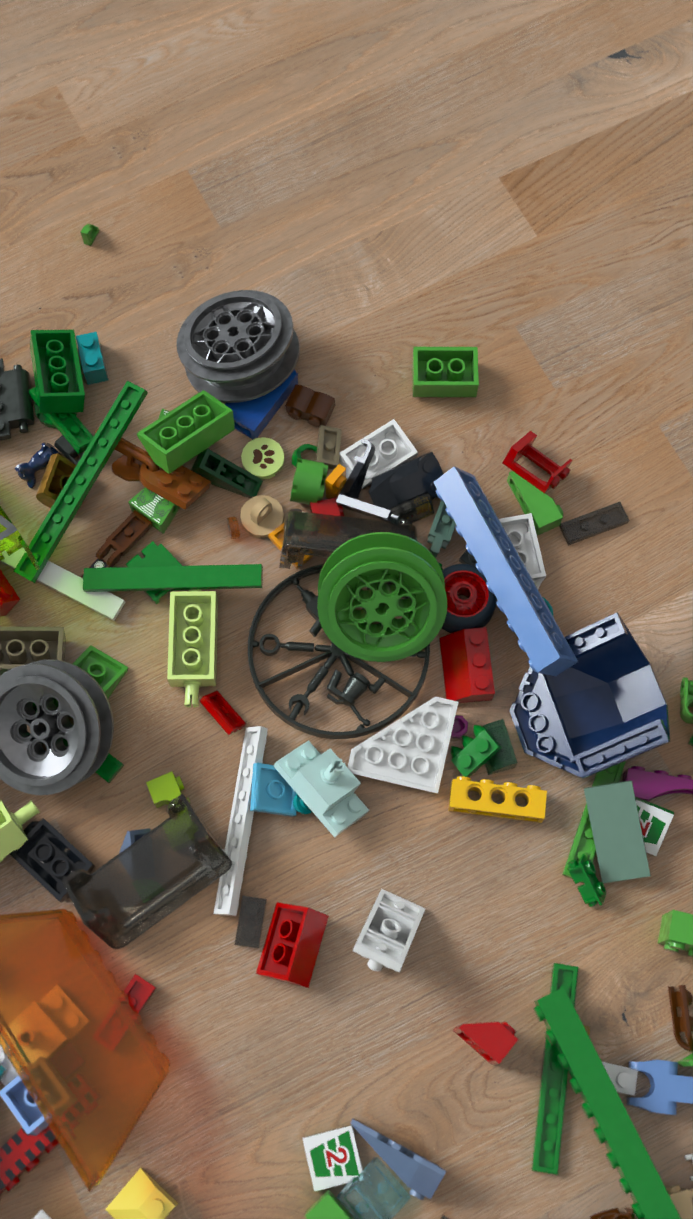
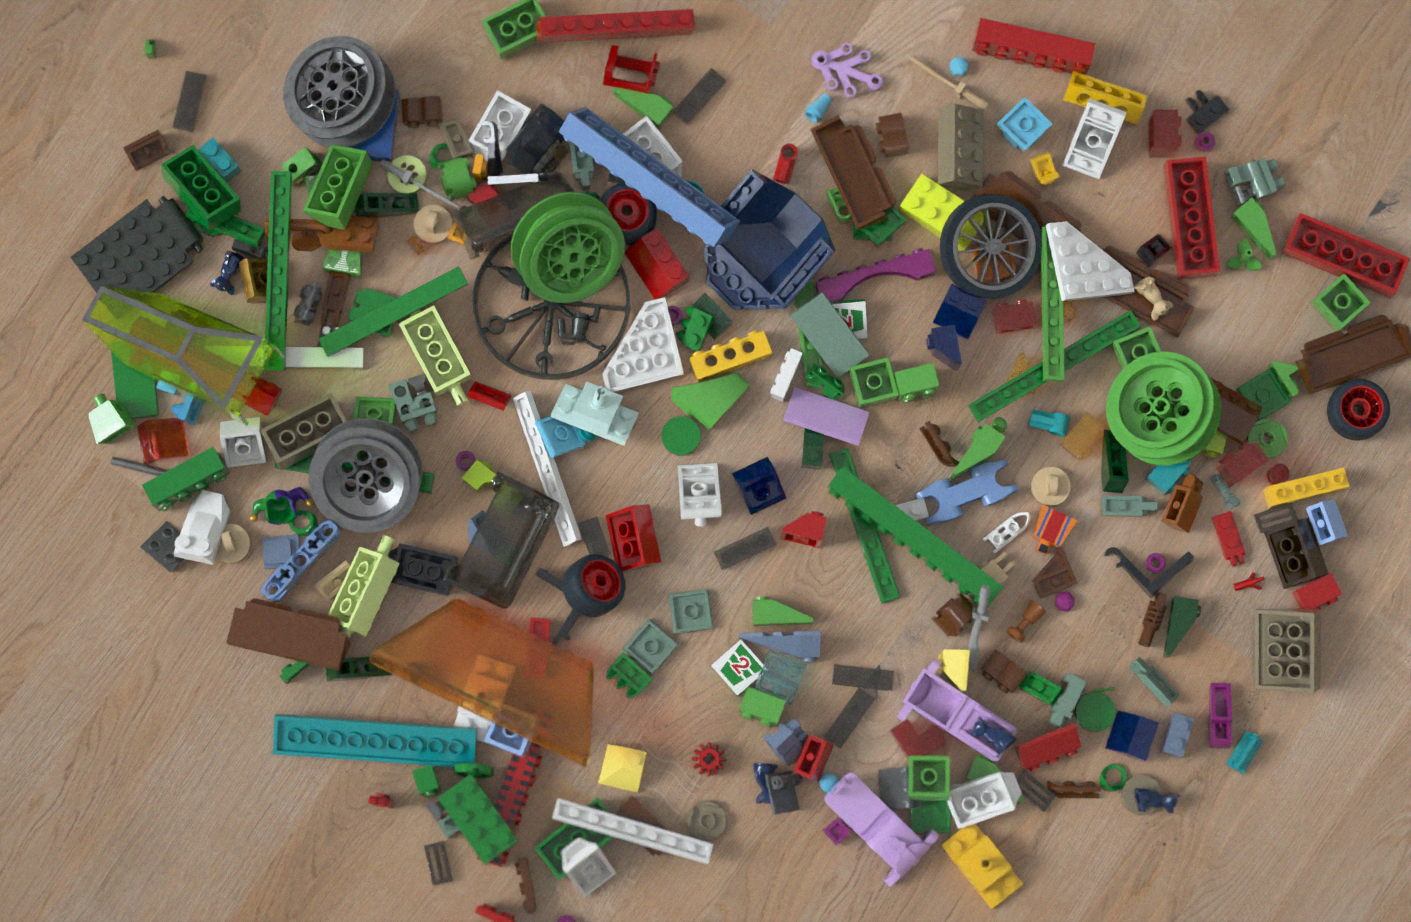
camera: 30 degrees left, 10 degrees up
none -> reddish brown hinge [123,130,171,170]
none -> clear smoke plate [173,71,206,132]
none -> bright green torso [282,147,322,185]
none -> dark grey hinge [293,282,322,326]
none -> light grey sword [380,159,460,209]
none -> sand green hips [389,373,437,432]
none -> magenta plate [456,451,476,471]
none -> red brick [536,9,695,43]
none -> black hinge [536,568,580,654]
none -> wheel [562,554,626,617]
none -> green plate [606,652,653,698]
none -> sand green tile [622,619,679,675]
none -> green tile [661,416,701,456]
none -> sand green tile [668,589,713,634]
none -> bright green panel [671,372,750,430]
none -> clear smoke plate [714,527,776,570]
none -> clear blue slope [732,457,786,515]
none -> bright green slope [752,596,814,626]
none -> white piece [770,348,802,402]
none -> red piece [773,143,798,185]
none -> lavender tile [783,387,870,446]
none -> dark green slope [801,428,824,470]
none -> bright green brick [849,357,899,409]

